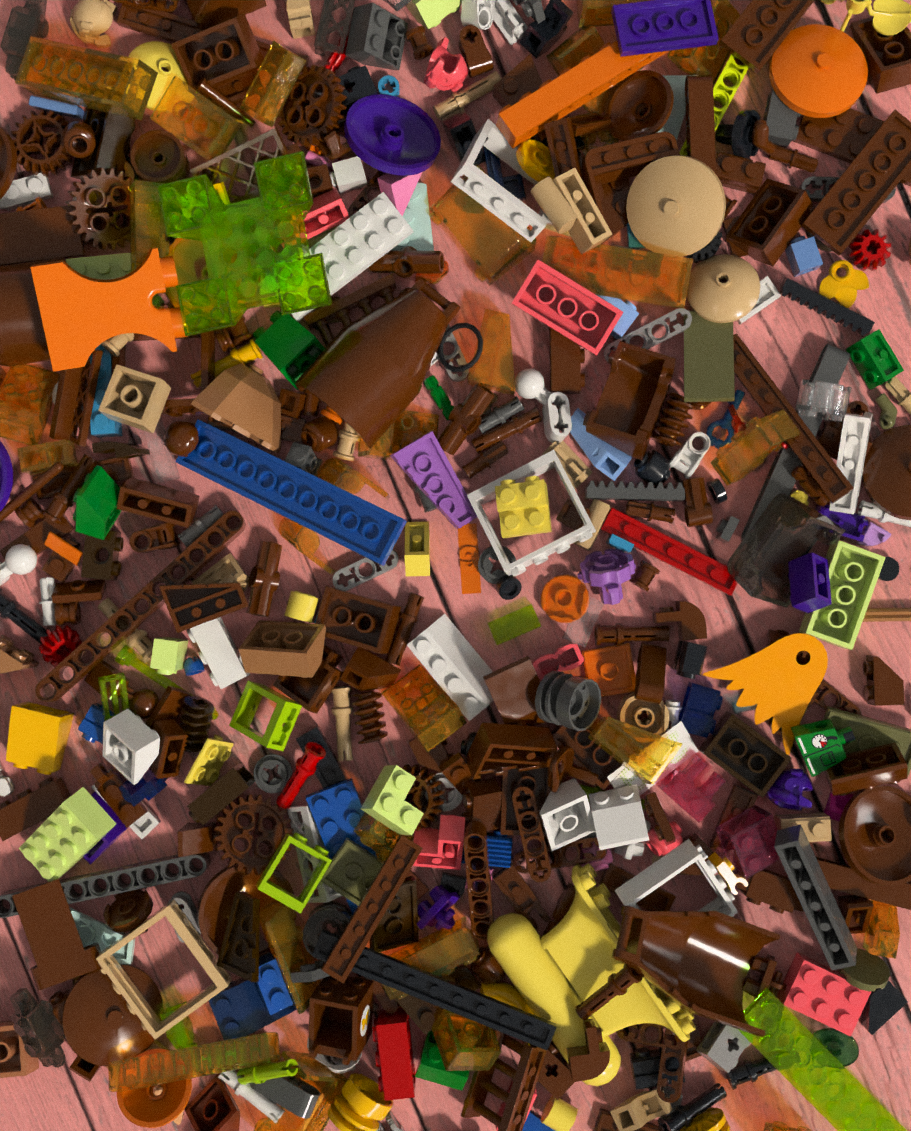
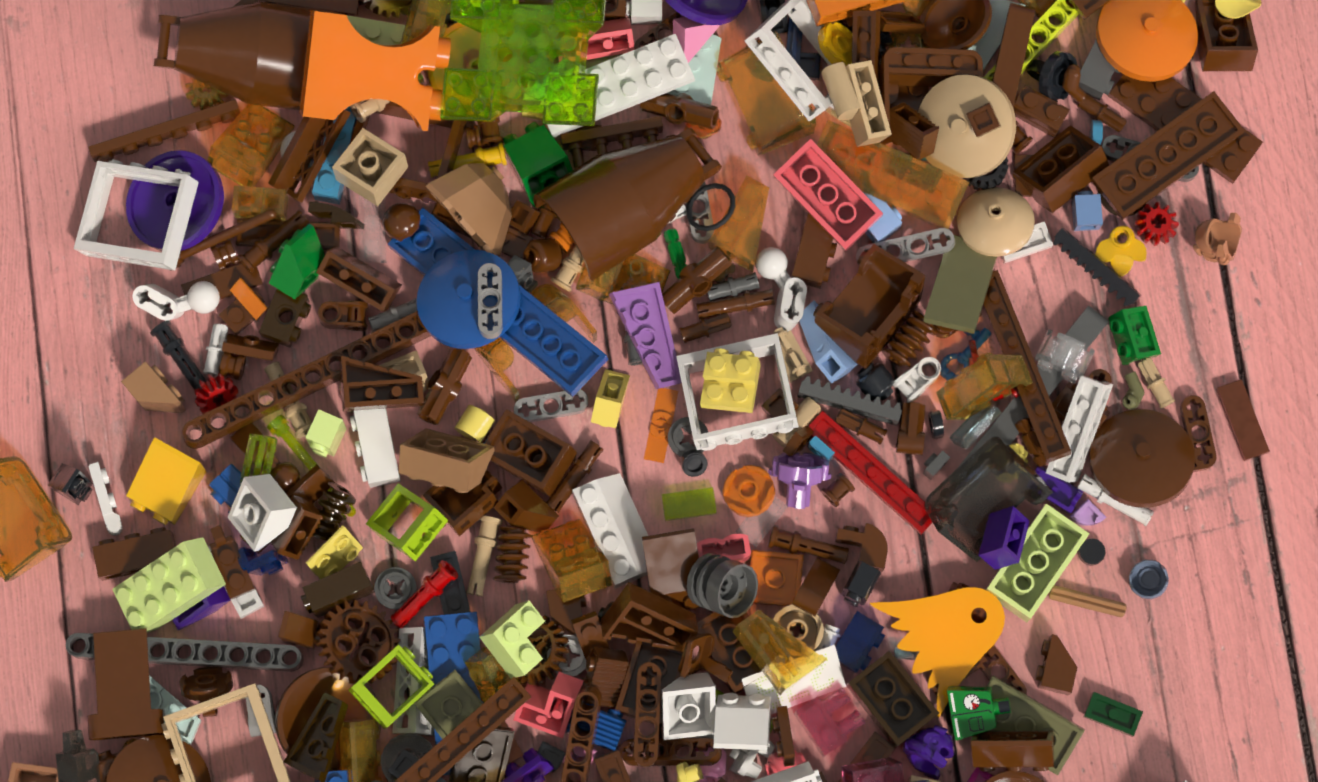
camera: 10 degrees right, 10 degrees down
blue hinge [184,657,205,676] -> none
none -> blue dish [417,250,521,349]
none -> light grey beam [478,263,503,339]
none -> reddish brown tile [783,426,814,457]
none -> reddish brown brick [889,102,939,160]
none -> clear light blue tile [950,401,1002,450]
none -> reddish brown tile [966,102,1001,138]
none -> dark azure tile [1089,120,1103,145]

